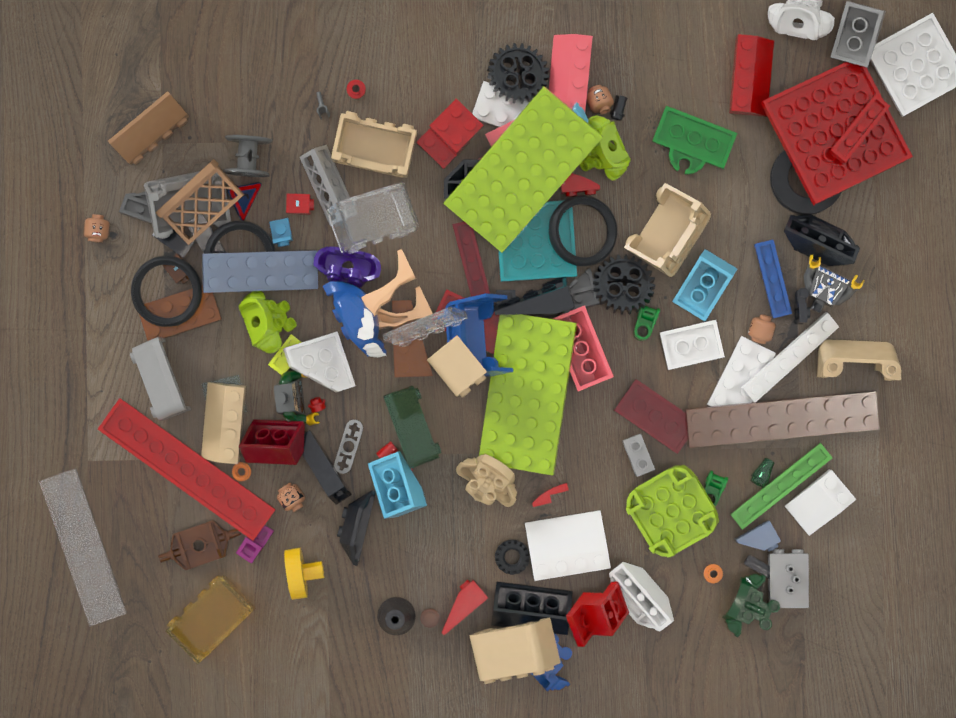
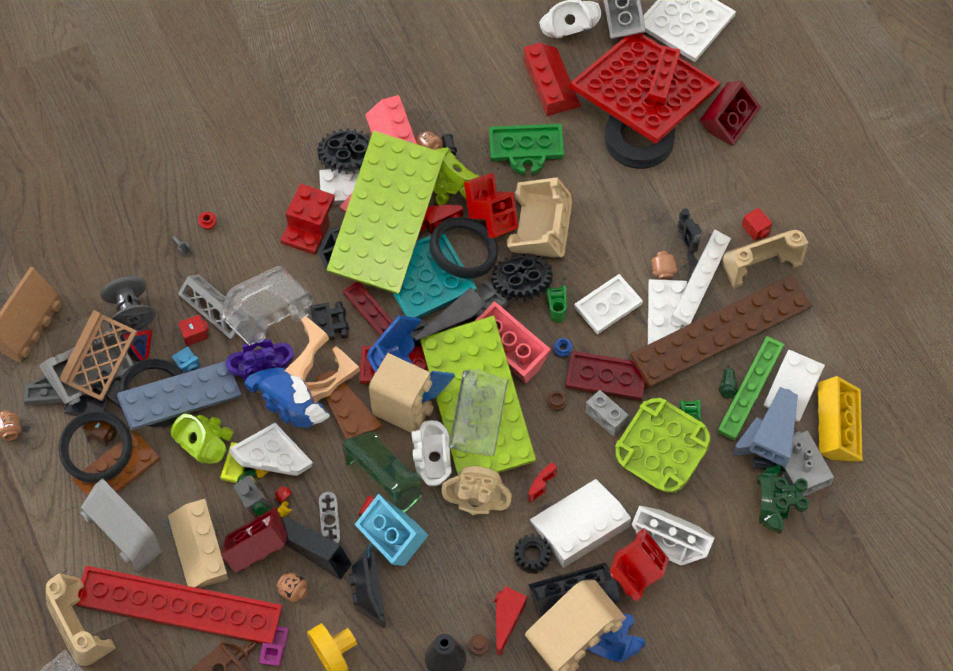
camera: 25 degrees left, 25 degrees down
orange plate [232,462,251,481] -> none
tan windscreen [331,111,417,178] -> none
clear plate [382,307,468,347] -> none
medium azure slope [672,249,737,321] -> none
orange plate [704,564,723,583] -> none
blue plate [754,240,792,319] -> none
black wedge [784,214,860,266] -> none
torso [804,255,864,313] -> none
none -> tan windscreen [46,573,116,666]
none -> black plate [310,301,349,340]
none -> white piece [412,420,451,486]
none -> clear slope [449,369,508,456]
none -> red bracket [464,173,519,238]
none -> reddish brown plate [547,391,567,410]
none -> blue plate [554,338,573,357]
none -> dark red slope [699,81,761,145]
none -> red brick [742,207,772,241]
none -> sand blue slope [749,387,798,468]
none -> yellow slope [817,376,863,462]

